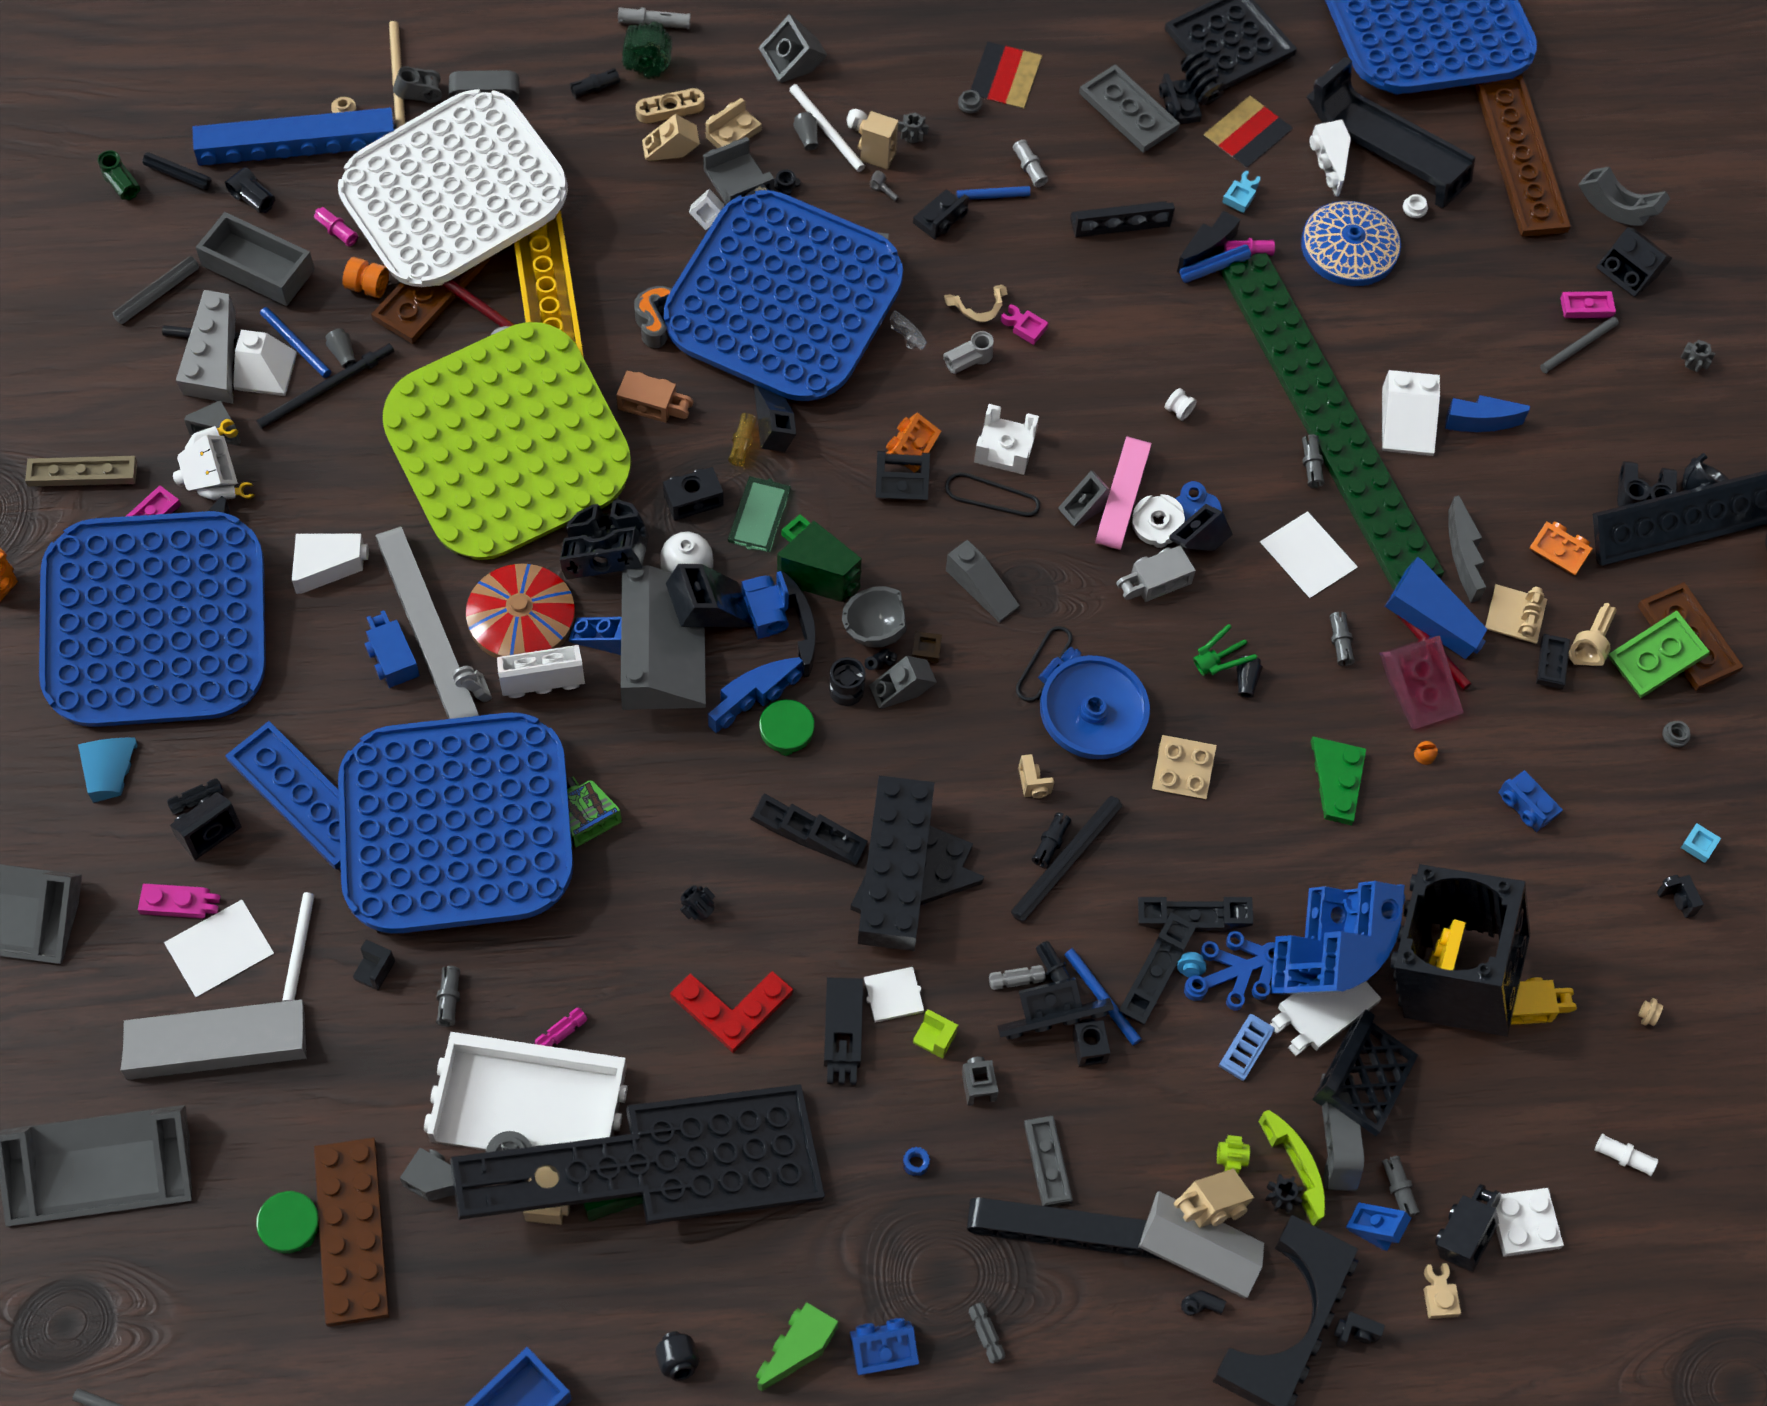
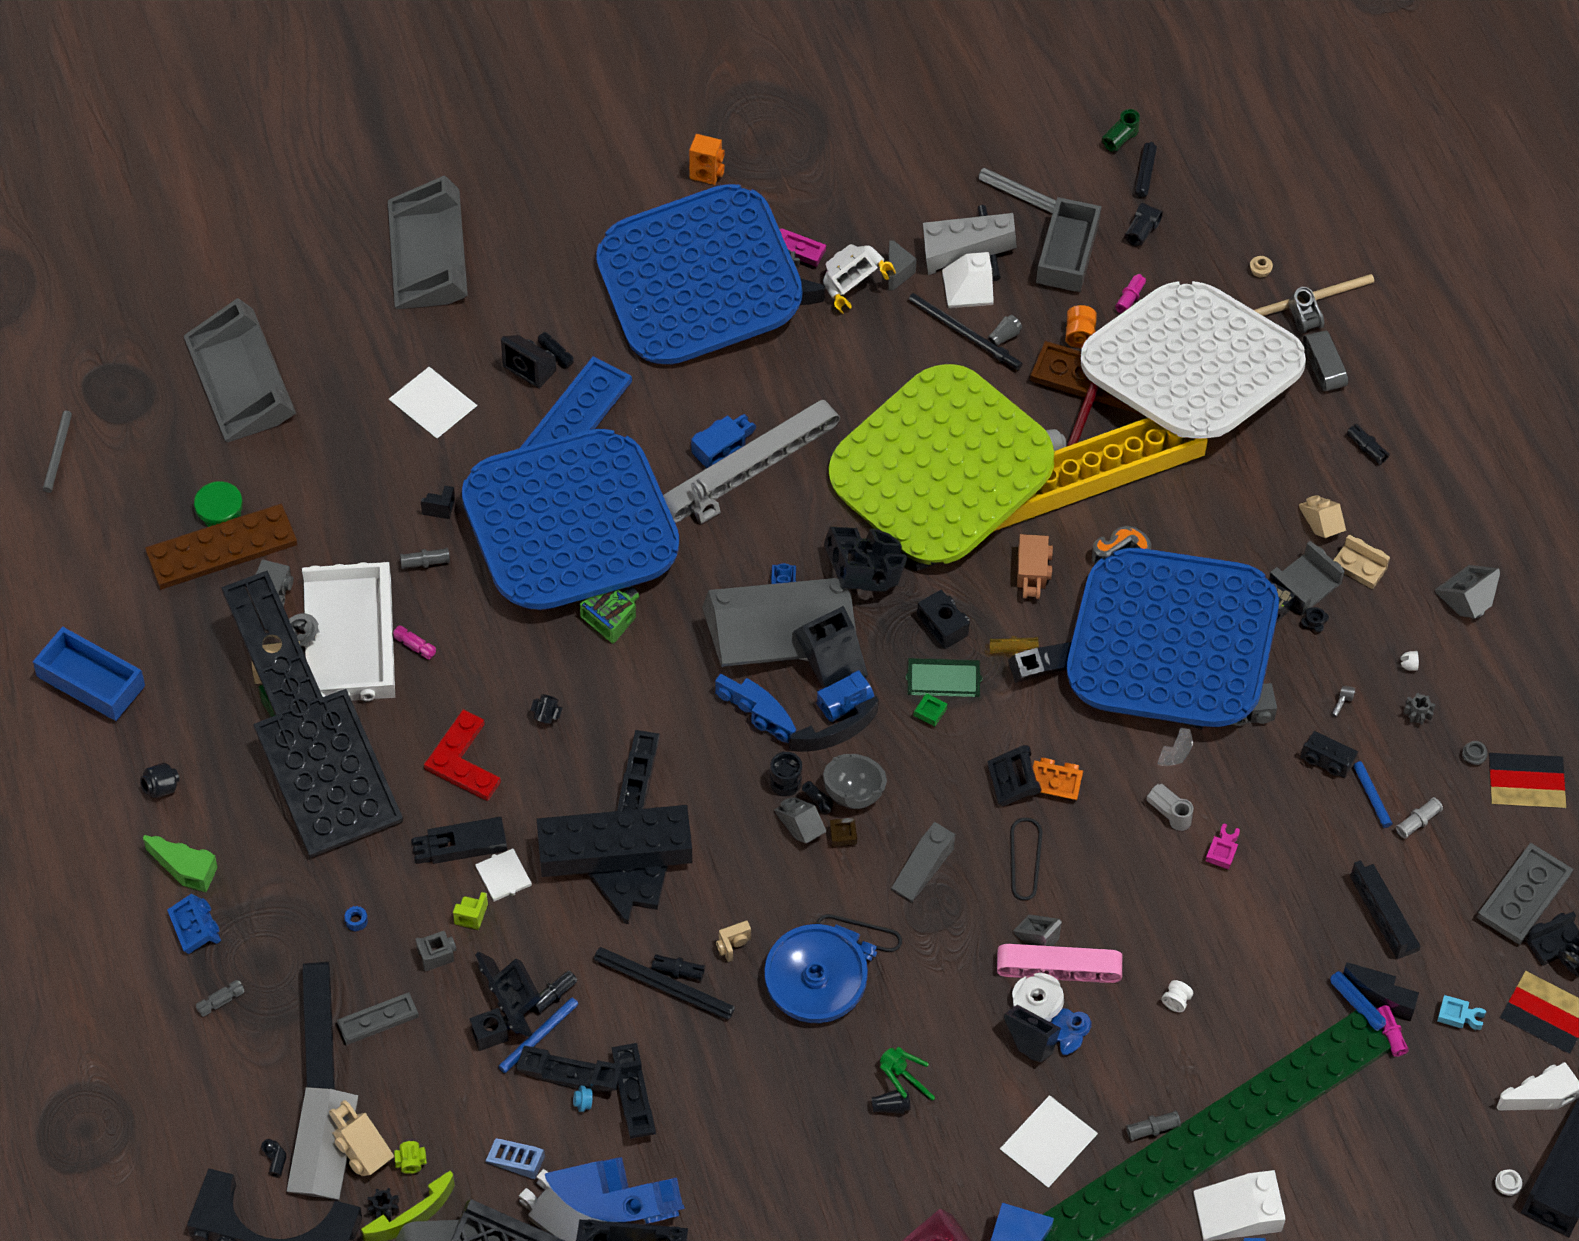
camera: 80 degrees right, 5 degrees down
dark tan plate [25,456,137,487] -> none
dark azure slope [78,737,137,803] -> none
light grey arch [121,1000,307,1080] -> none
dark pink hinge [138,883,221,918] -> none
blue brick [192,108,395,166] -> none
blue bar [260,307,331,378] -> none
white bar [282,893,315,1002] -> none
white slope [292,534,369,594] -> none
dish [466,564,575,659] -> none
white slope [497,645,585,698] -> none
light grey pin [618,7,691,29] -> none
clear green brick [622,21,672,79] -> none
tan beam [636,88,705,123] -> none
white cylinder [660,532,713,573] -> none
white panel [689,189,725,230] -> none
green tile [759,700,814,756] -> none
dark green slope [777,521,862,602] -> none
white piece [790,84,865,172] -> none
dark grey cone [793,112,819,151] -> none
tan brick [858,111,898,170] -> none
tan helmet [944,285,1008,322] -> none
white panel [974,404,1039,475] -> none
light grey axle [989,965,1046,990] -> none
light grey brick [1116,545,1196,602] -> none
tan hinge [1152,735,1217,799] -> none
blue plant [1184,931,1275,1010] -> none
blue dish [1301,201,1401,286] -> none
green wing [1311,736,1366,826] -> none
dark grey pin [1329,612,1355,667] -> none

